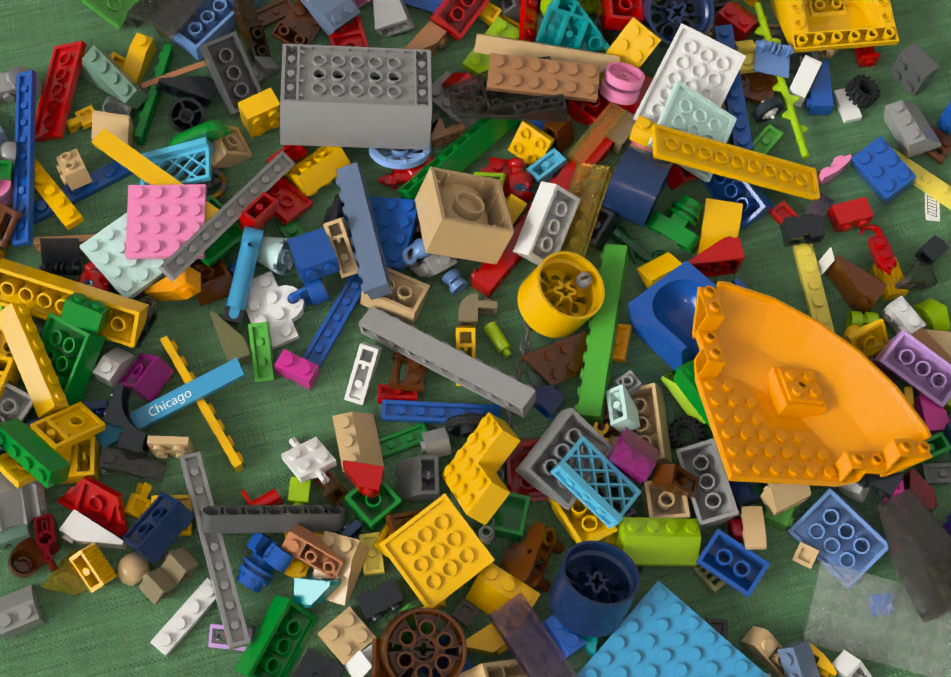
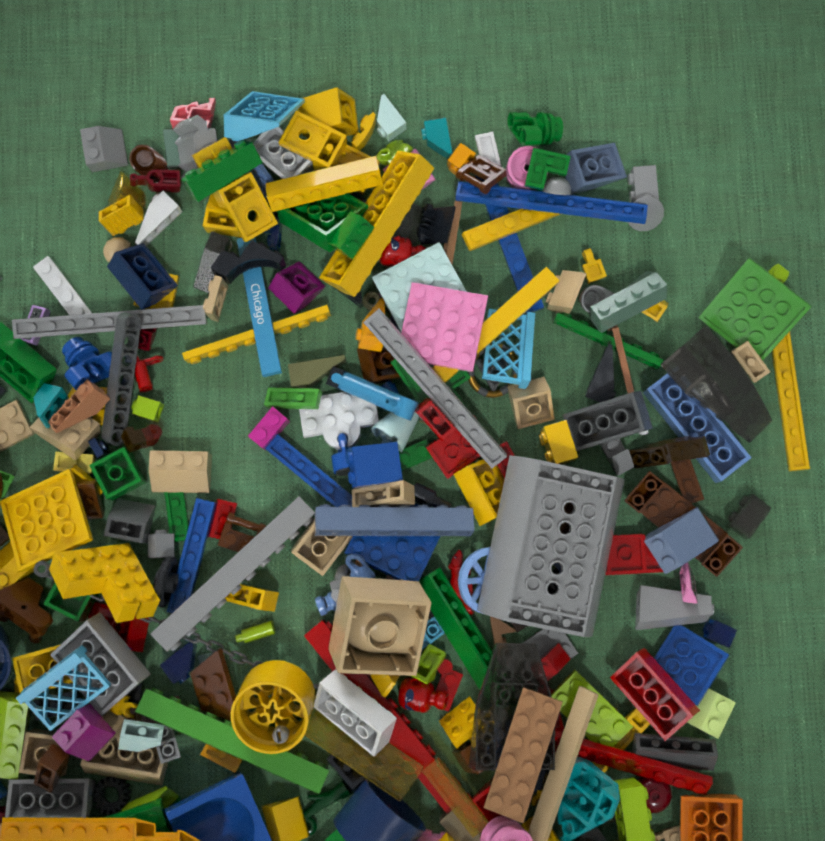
camera: 115 degrees right, 15 degrees up
red plate [35,41,87,143] -> none
tan brick [56,148,93,191] -> none
red wing [57,475,128,538] -> none
white slope [93,347,135,388] -> none
yellow slope [123,33,157,86] -> none
yellow plate [125,482,152,519] -> none
dark tan brick [138,547,199,605] -> none
black cylinder [168,96,205,132] -> none
green brick [168,120,232,147] -> none
white plate [281,437,337,484] -> none
red slope [342,460,384,497] -> none
white slope [344,342,383,405] -> none
black brick [355,578,404,623] -> none
medium nougat slope [404,21,447,55] -> none
dark tan brick [458,293,497,329] -> none
medium azure slope [526,148,566,182] -> none

